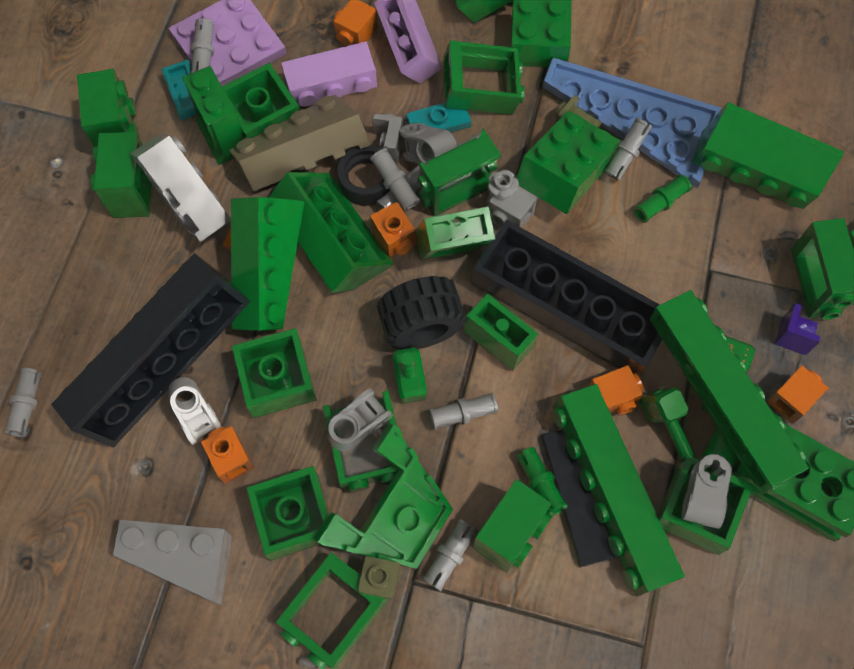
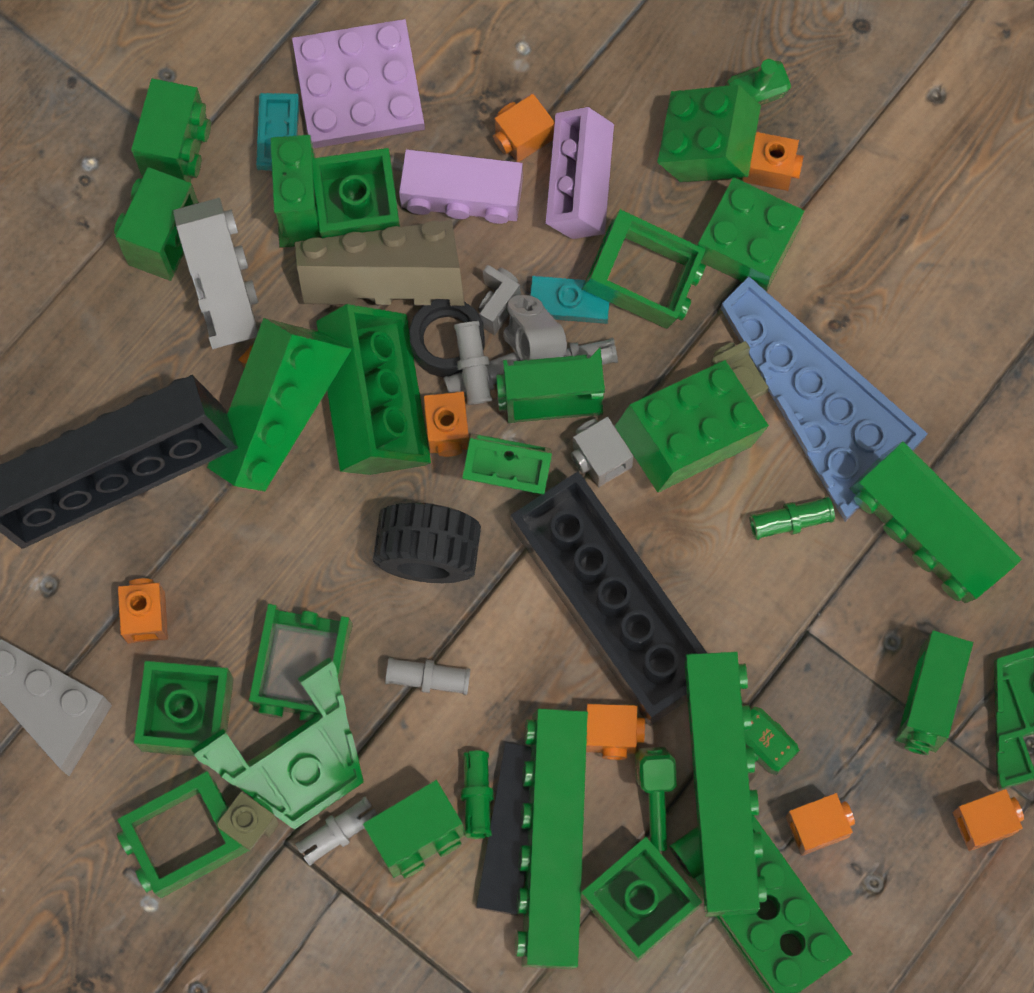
camera: 25 degrees right, 5 degrees up
white piece [168,377,222,445] -> none
light grey pin [190,18,215,74] -> none
green brick [232,328,317,419] -> none
light grey piece [328,388,393,451] -> none
green piece [392,348,427,403] -> none
green brick [463,293,539,371] -> none
light grey plate [488,170,519,200] -> none
light grey pin [604,117,652,181] -> none
light grey piece [681,454,731,529] -> none
dark purple panel [775,303,820,355] -> none

